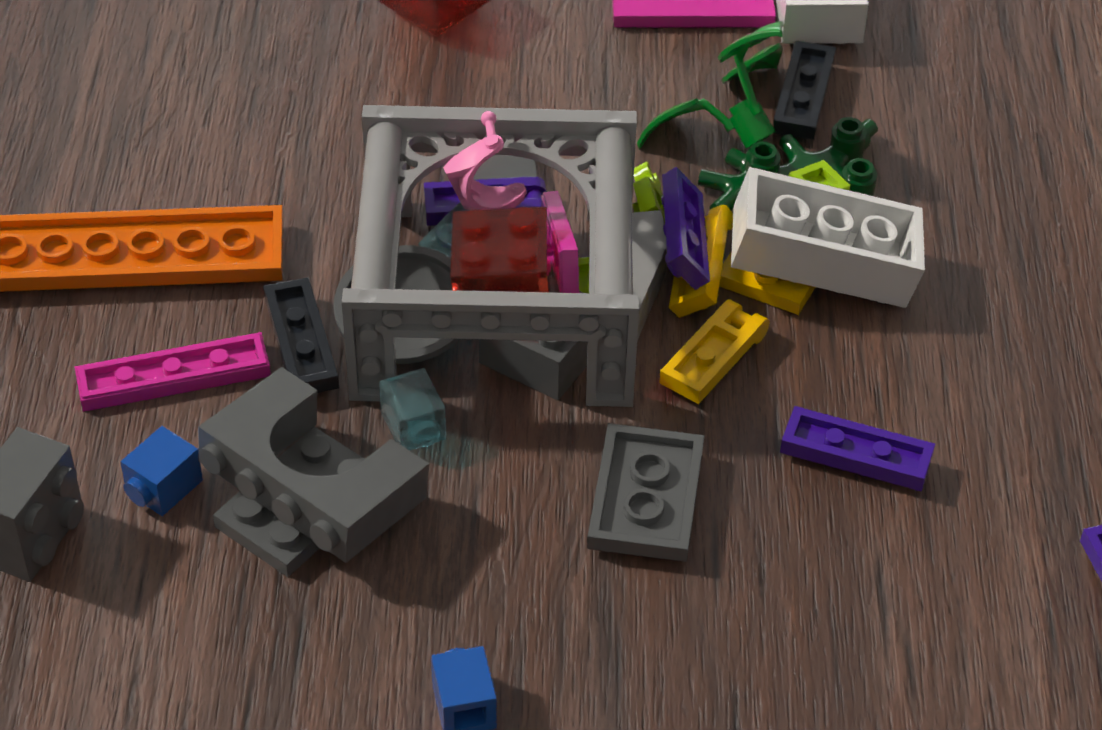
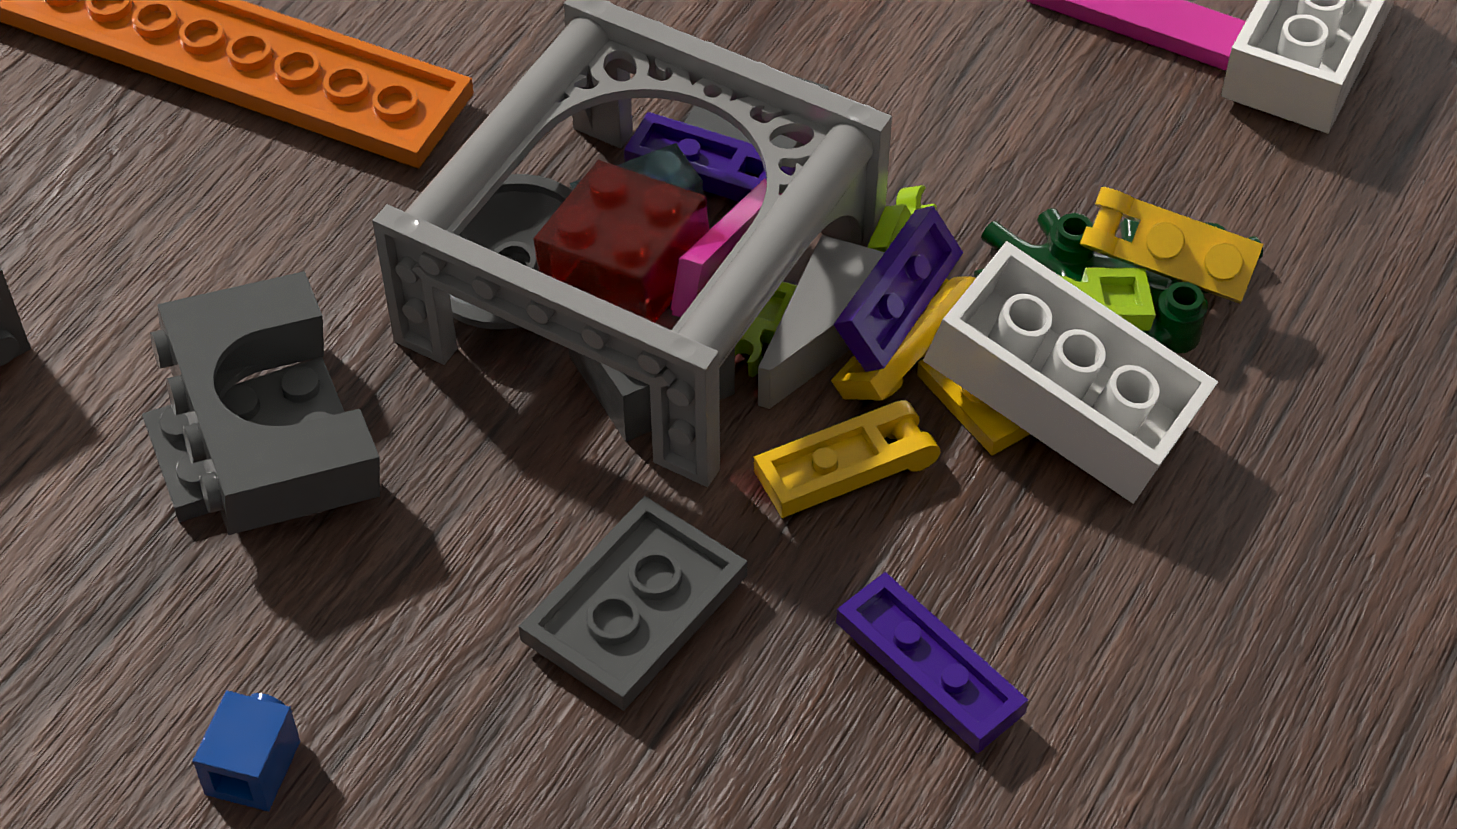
camera: 30 degrees right, 5 degrees up
dark pink tile [74,332,271,412] -> none
blue brick [120,426,203,516] -> none
black plate [263,277,339,393] -> none
clear light blue brick [379,368,446,450] -> none
bright pink helmet [443,111,527,216] -> none
green plant [637,21,785,150] -> none
black plate [773,41,836,140] -> none
none -> yellow plate [1080,187,1264,304]

